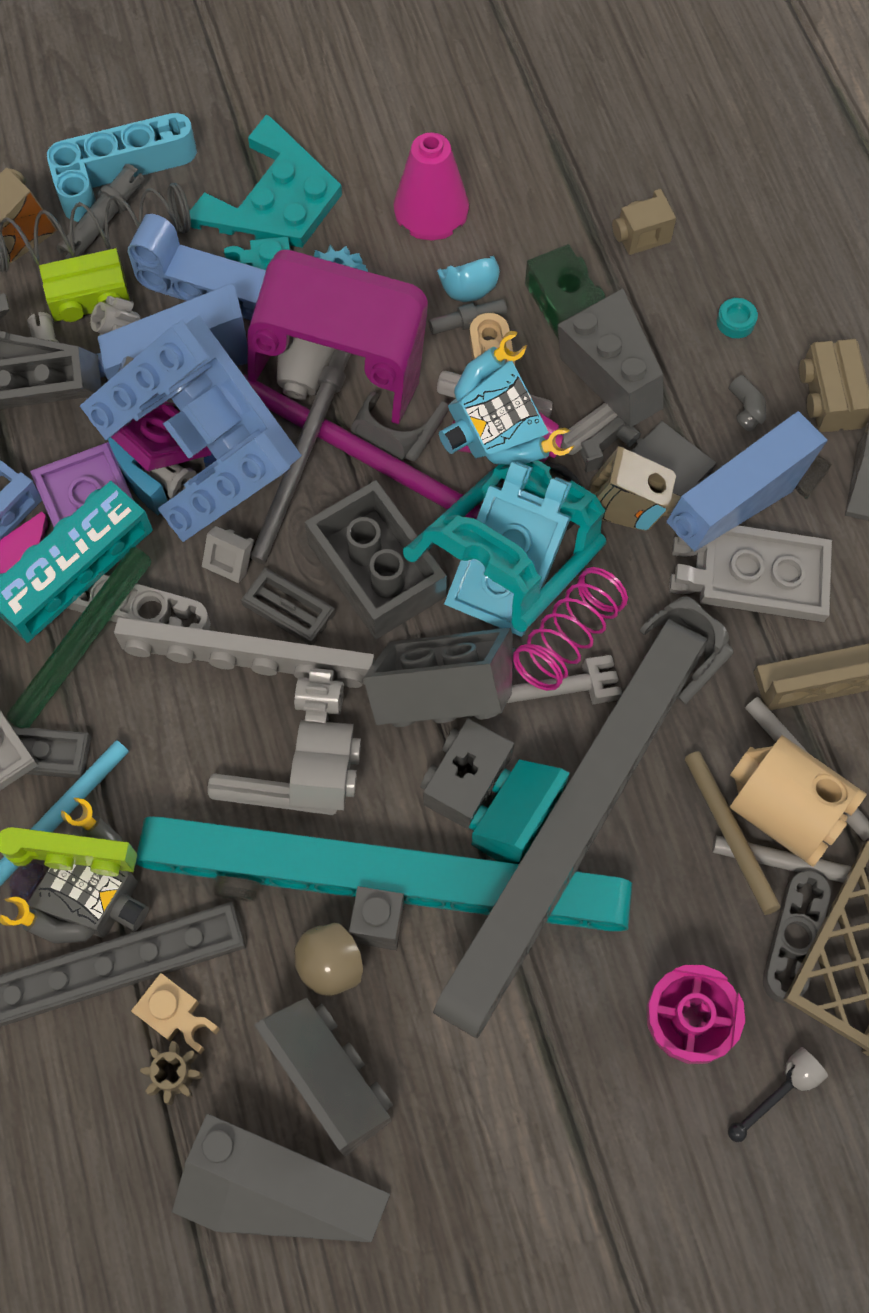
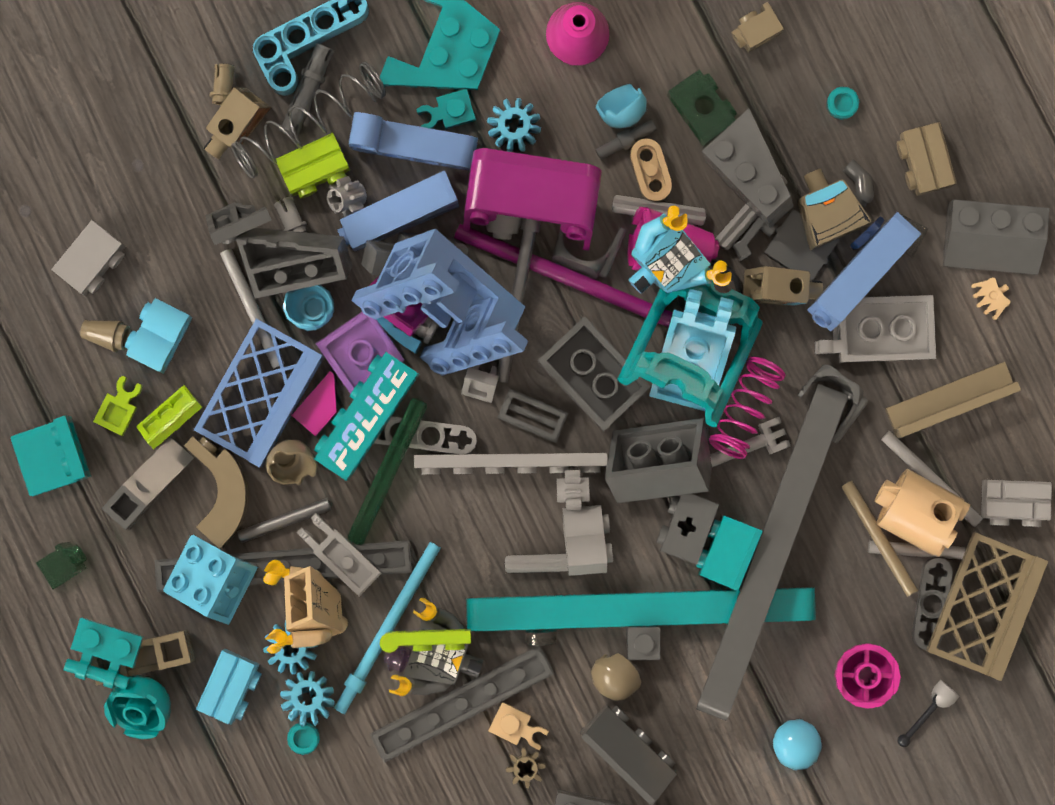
camera: 10 degrees left, 20 degrees up
none -> medium azure hair [283,285,335,331]
none -> medium azure hair [773,719,822,770]
none -> dark tan torso [798,168,871,250]

